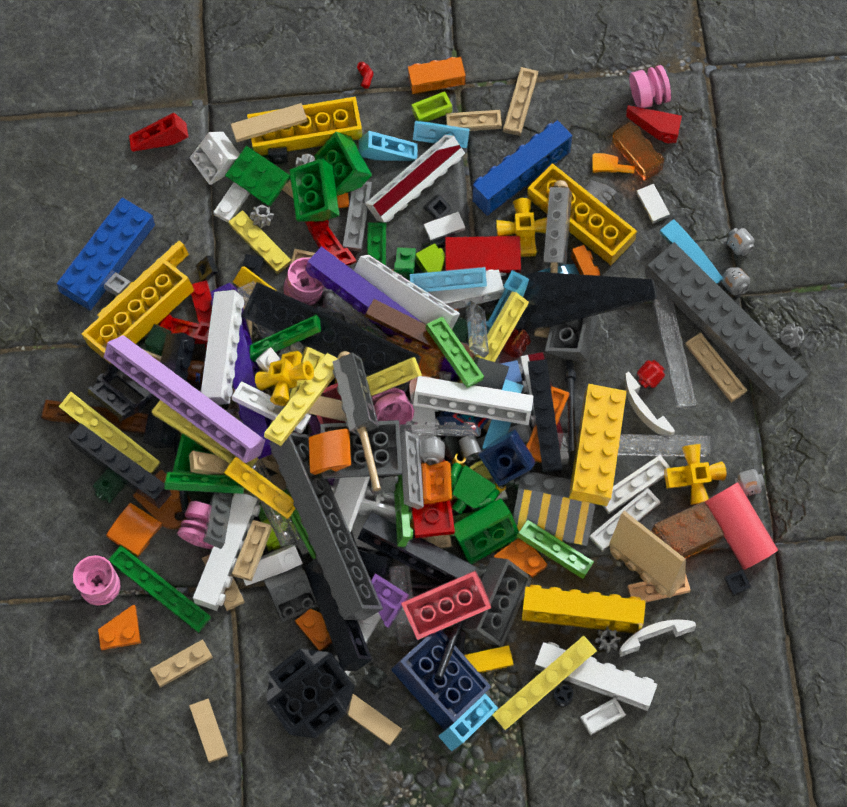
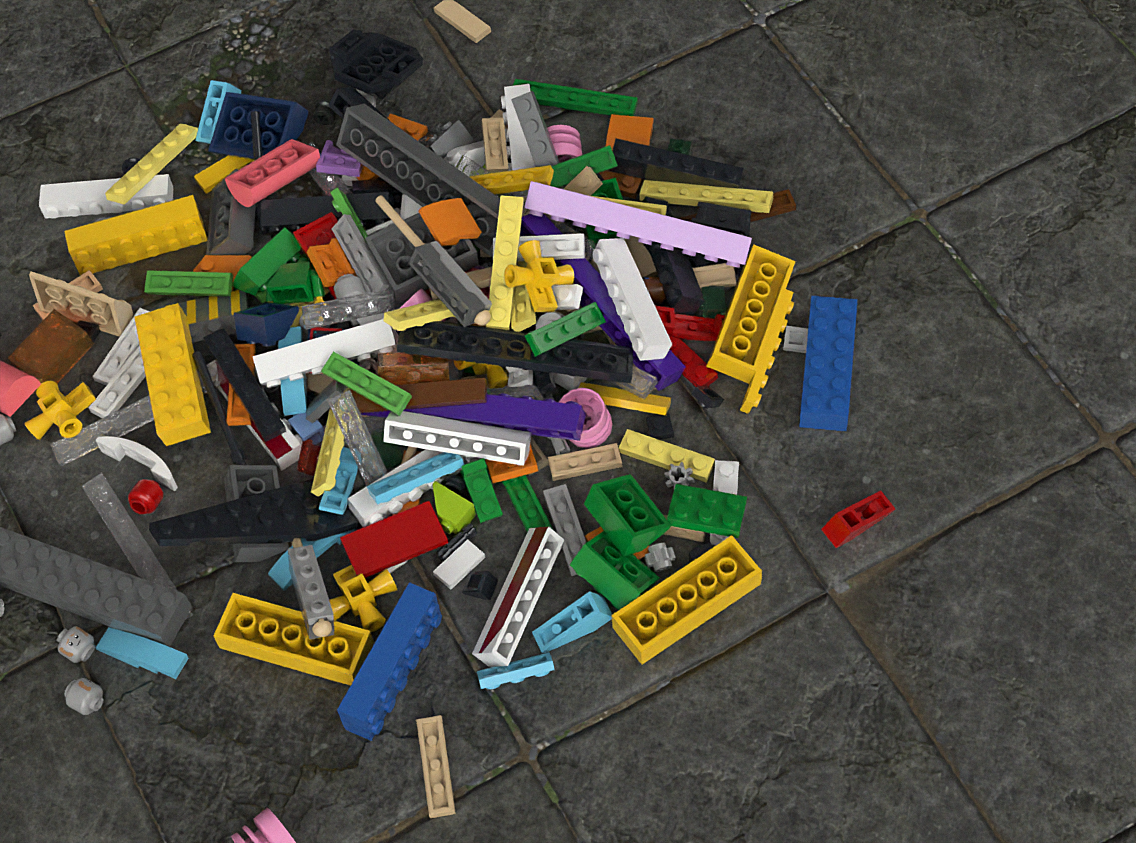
camera: 160 degrees right, 10 degrees down
bright pink wheel [73,555,121,606] -> none
orange wing [98,605,141,650] -> none
tan plate [150,639,213,688] -> none
white slope [190,132,240,185] -> none
tan tile [231,103,307,142] -> none
red slope [305,220,357,266] -> none
tan tile [347,694,402,746] -> none
red arm [357,62,374,89] -> none
orange brick [408,57,466,94] -> none
lime piece [412,91,452,122] -> none
tan tile [446,110,502,131] -> none
orange piece [571,245,600,276] -> none
white tile [580,698,626,736] -> none
flat silver hand [585,180,619,210] -> none
light orange piece [593,153,635,174] -> none
clear orange brick [612,121,664,181] -> none
white slope [619,620,696,657] -> none
red slope [626,105,682,143] -> none
white tile [636,184,670,224] -> none
tan tile [685,333,747,403] -> none

